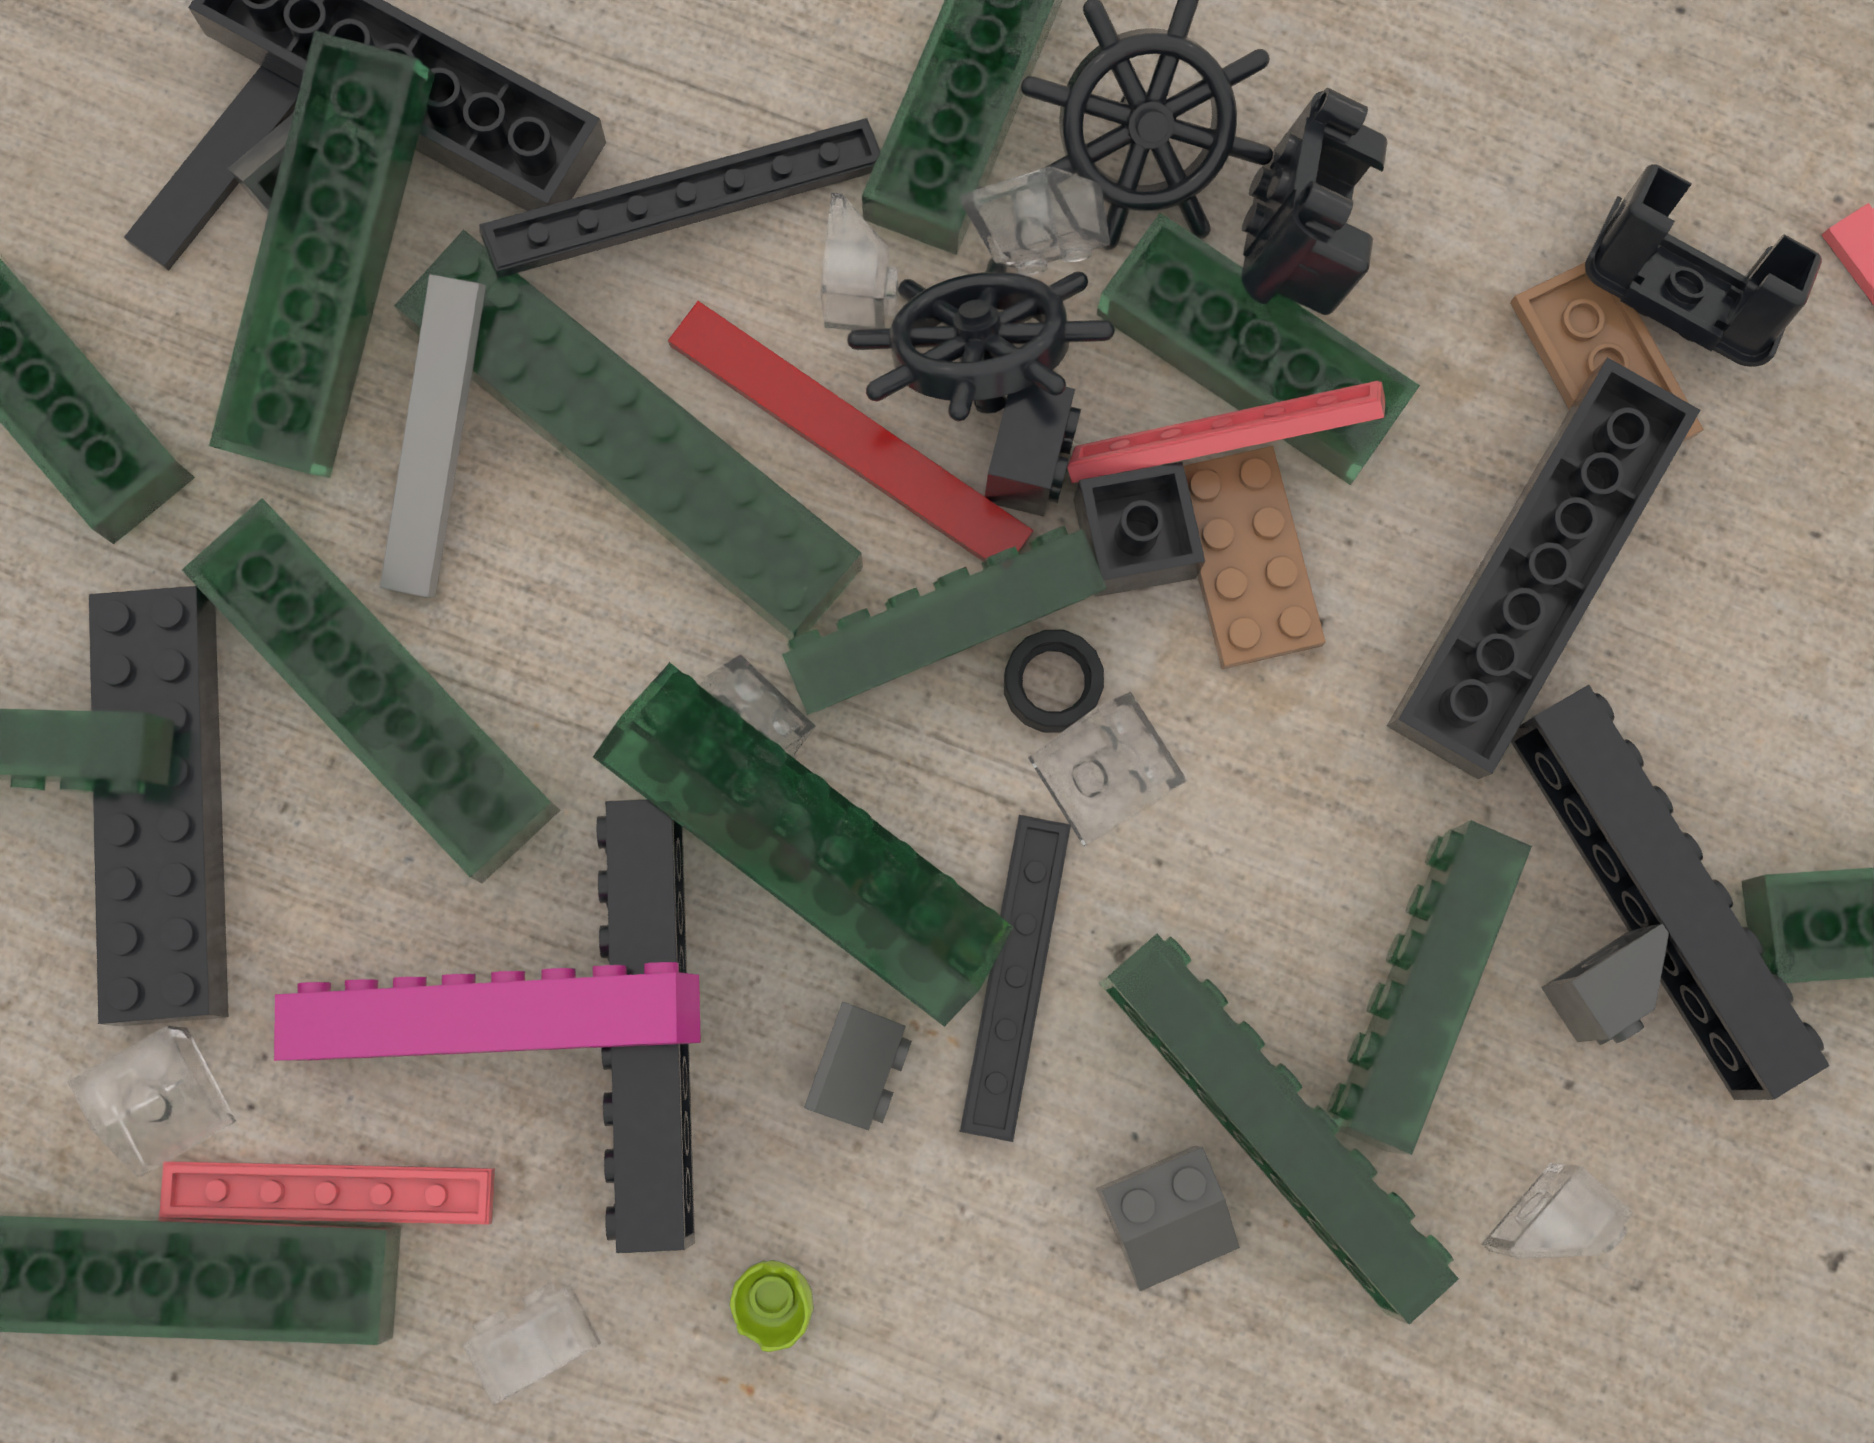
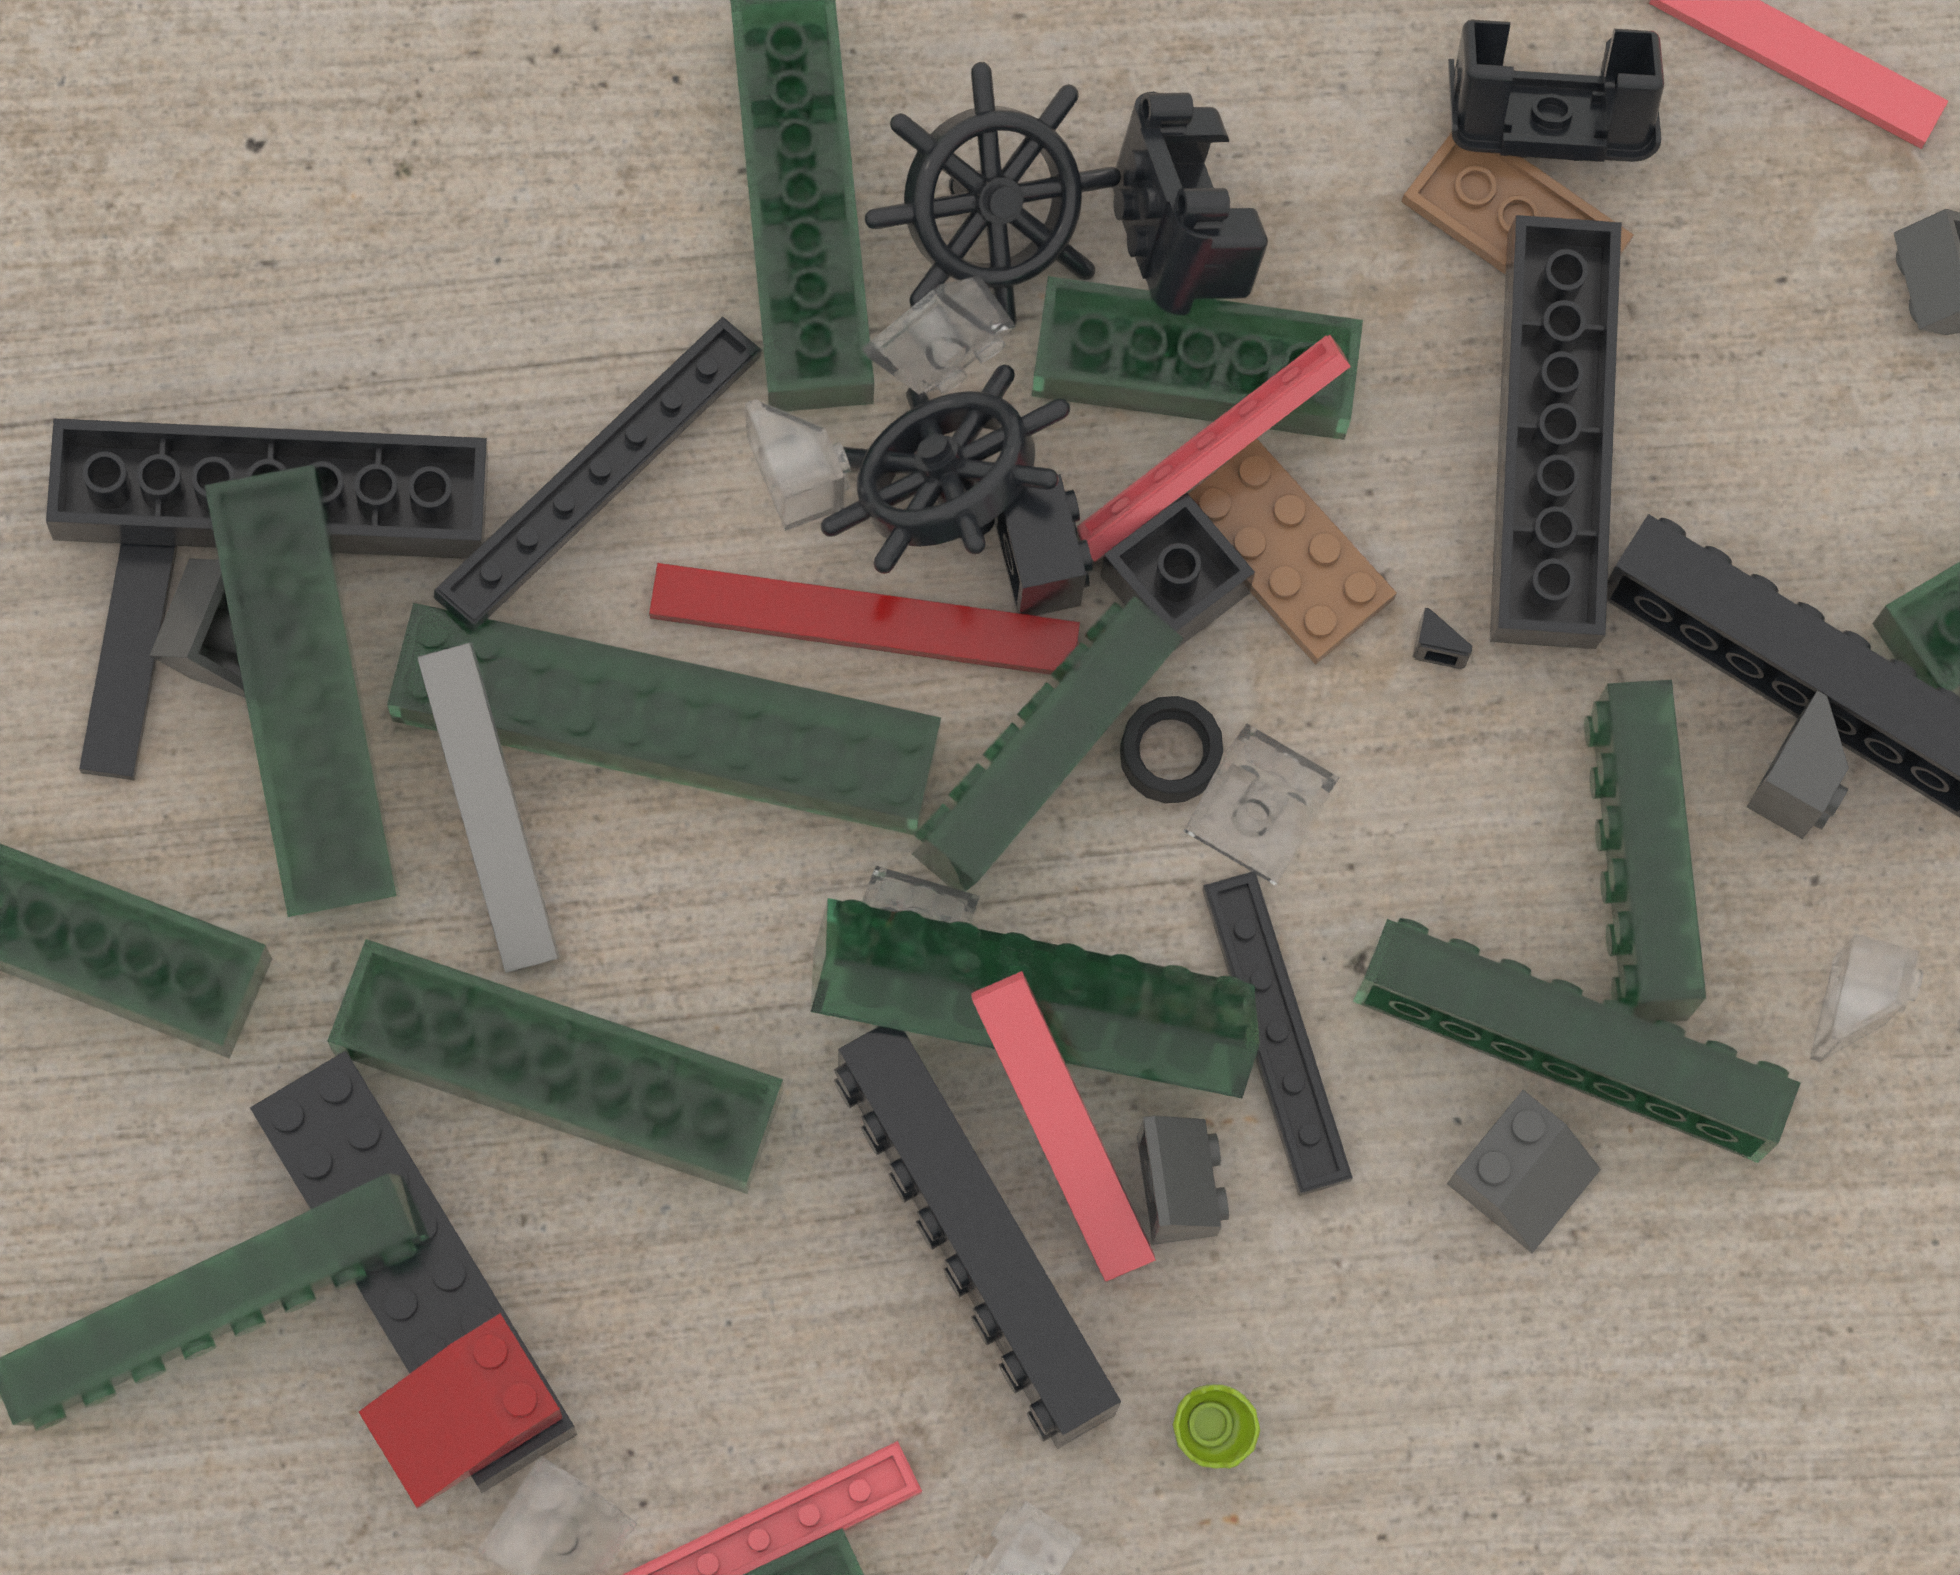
camera: 30 degrees left, 5 degrees down
dark pink brick [274,962,701,1061] -> none
none -> red slope [358,1313,563,1509]
none -> coral tile [971,971,1156,1282]
none -> black slope [1413,607,1473,670]

